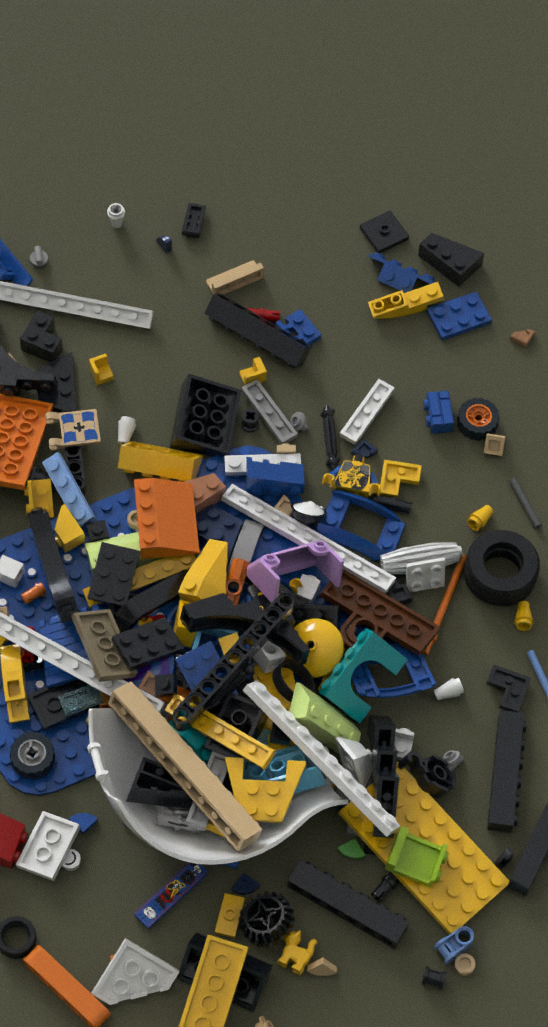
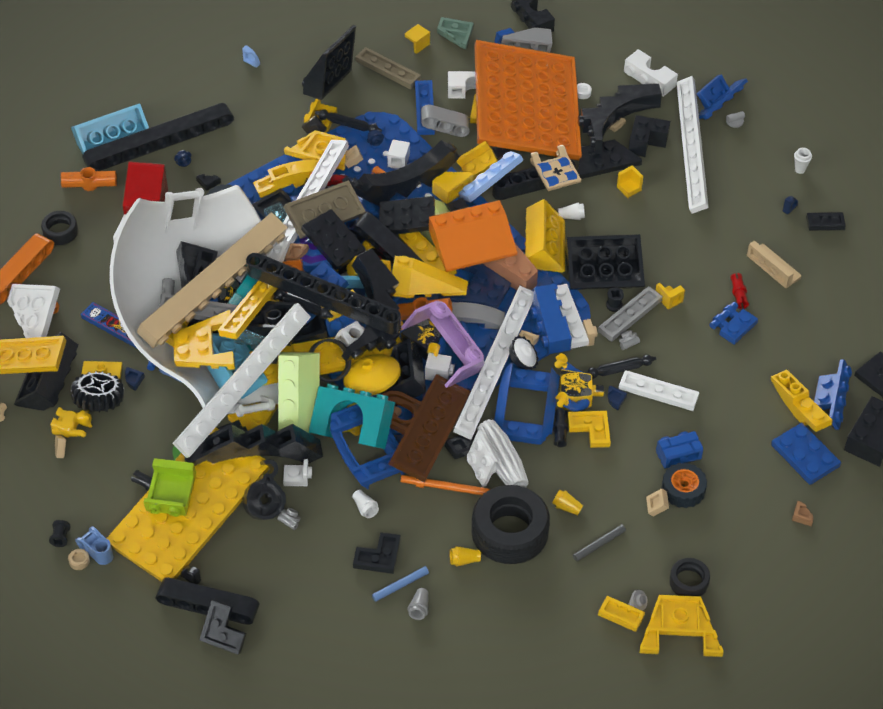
camera: 80 degrees right, 10 degrees down
black plate [155,673,177,698] -> none
black brick [204,293,312,368] -> none
black brick [287,860,409,949] -> none
white slope [335,736,373,787] -> none
black brick [487,710,527,833] -> none

